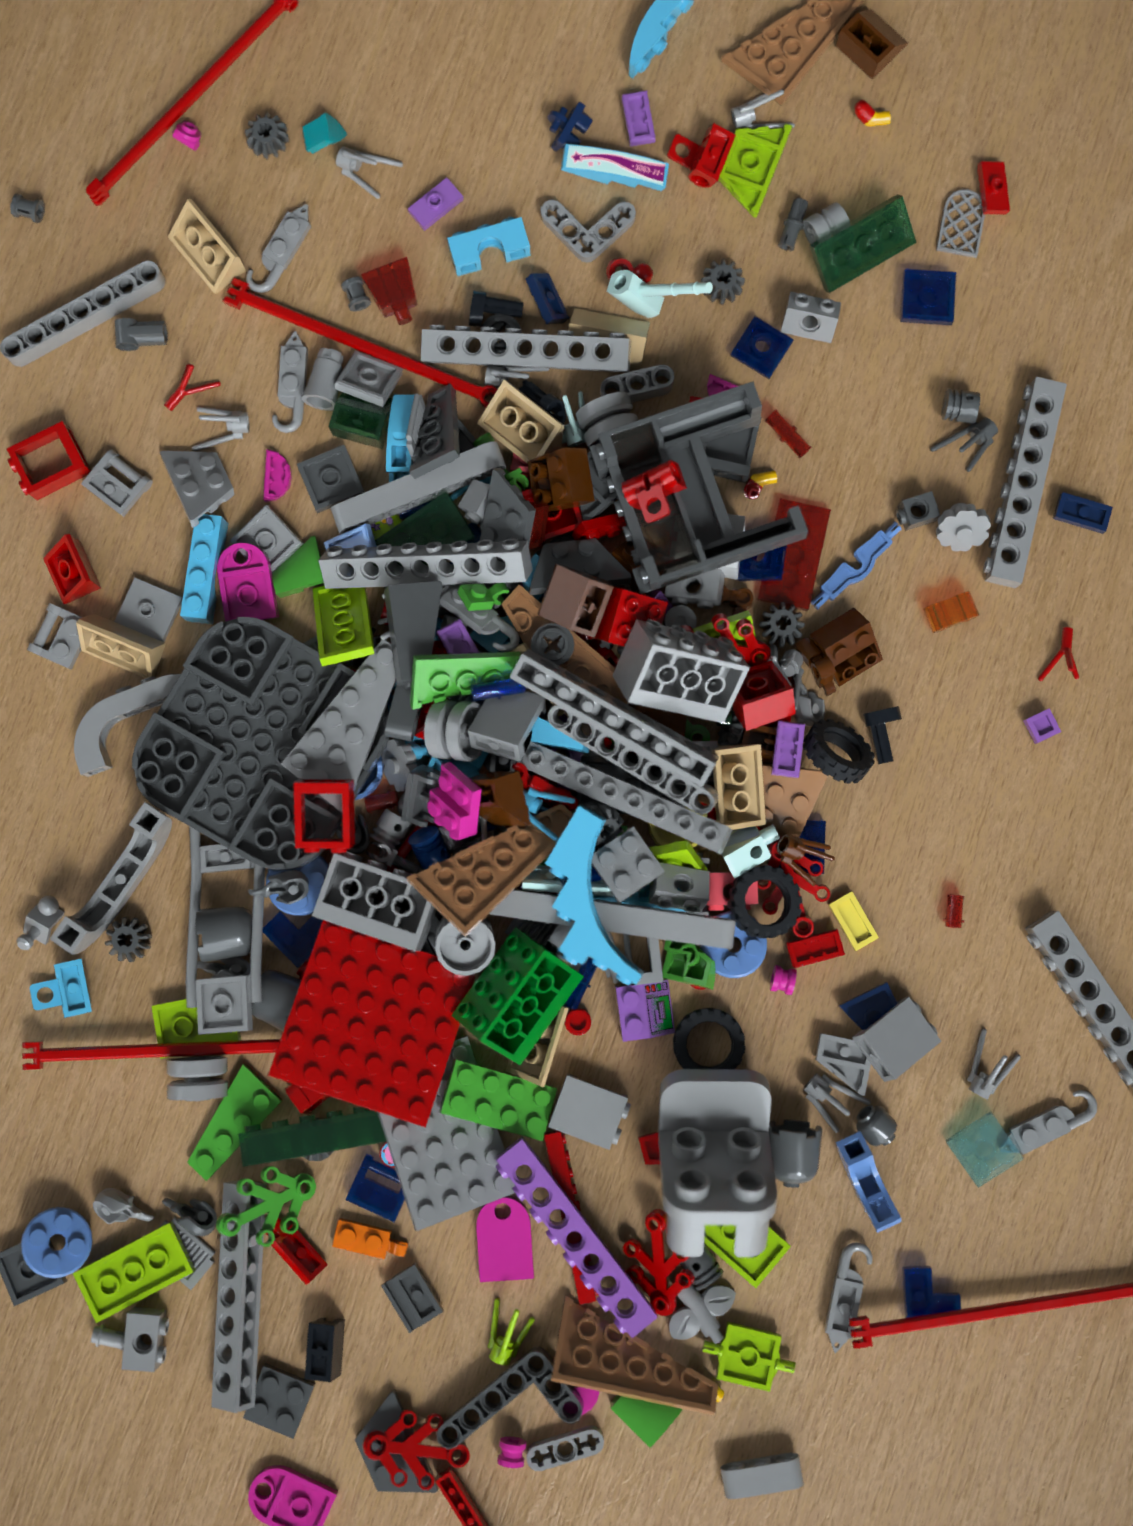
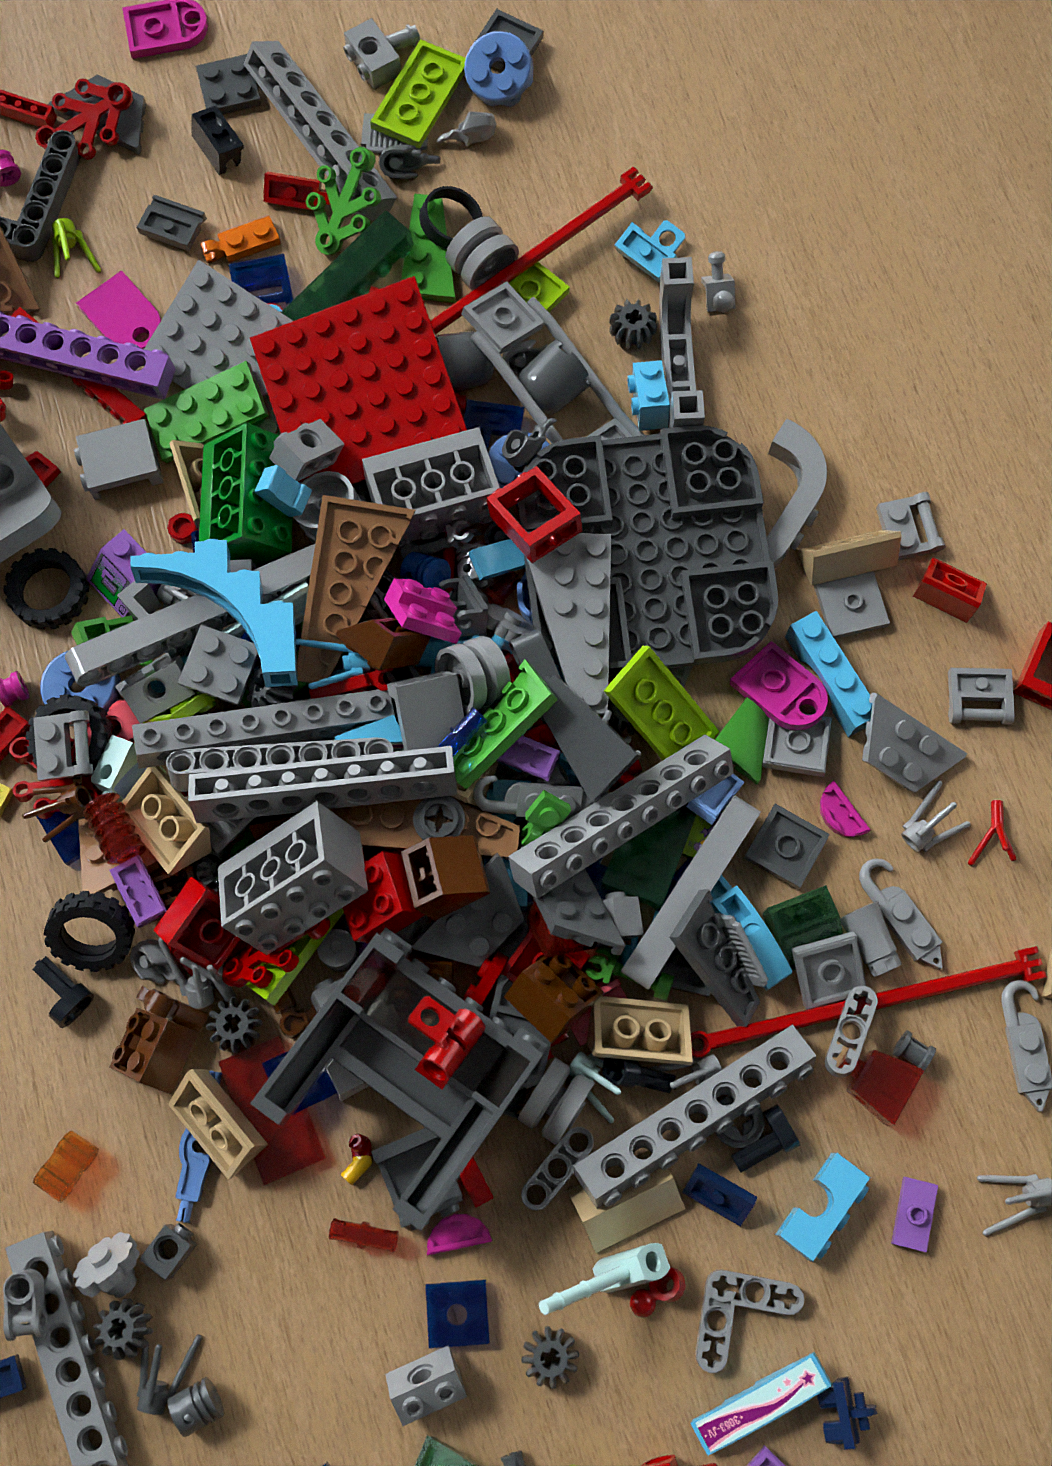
camera: 140 degrees right, 10 degrees down
none -> light grey piece [3,1269,47,1341]
none -> light grey plate [33,710,94,781]
none -> clear red piece [83,792,146,865]
none -> dark grey gear [93,1298,154,1360]
none -> tan slope [168,1069,268,1180]
none -> medium azure piece [254,465,312,517]
none -> light grey brick [269,419,344,481]
none -> black tyre [419,186,483,249]
none -> medium azure tile [468,539,525,581]
none -> medium azure brick [627,360,670,431]
none -> light grey beam [825,986,878,1078]

